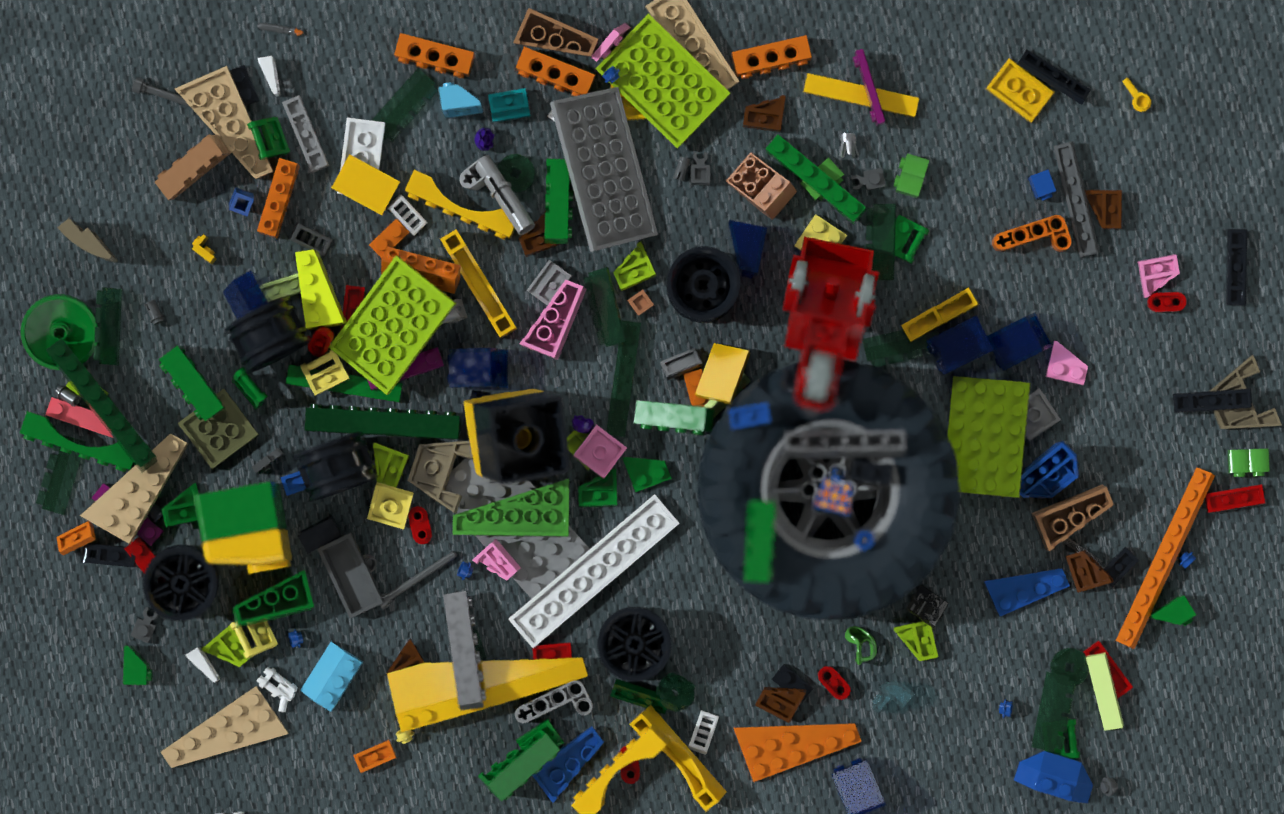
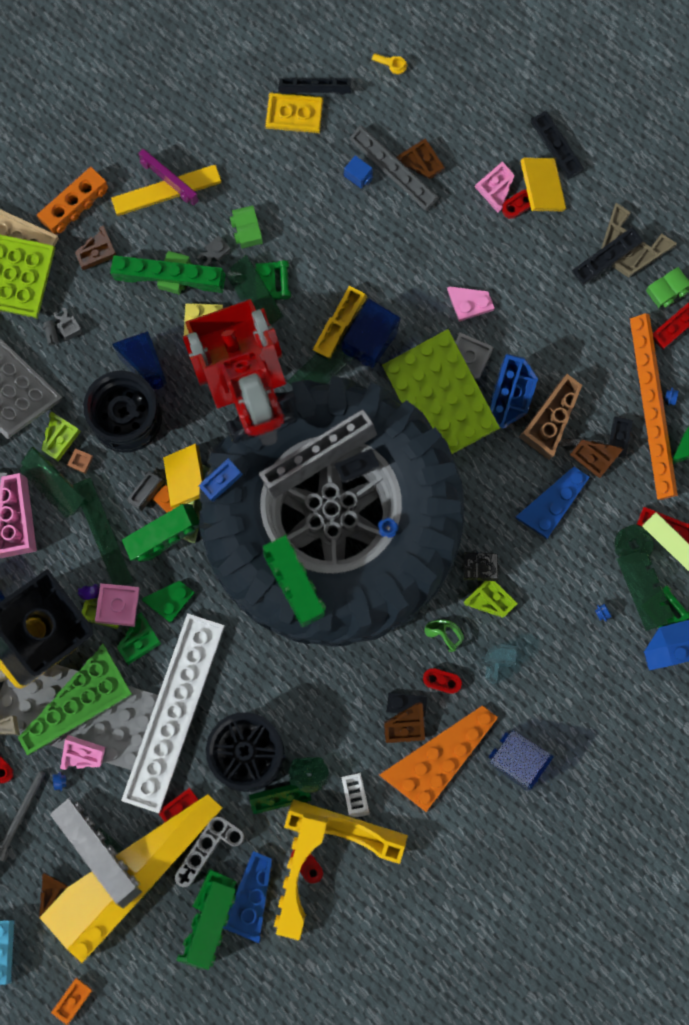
camera: 25 degrees left, 10 degrees down
light yellow plate [396,730,414,744] -> none
nougat slope [726,152,797,220] -> none
torso [812,468,852,516] -> none
flat silver piece [839,129,859,158] -> none
clear blue slope [986,312,1052,371] -> none
orange beam [992,215,1072,252] -> none
none -> yellow tile [521,158,566,211]

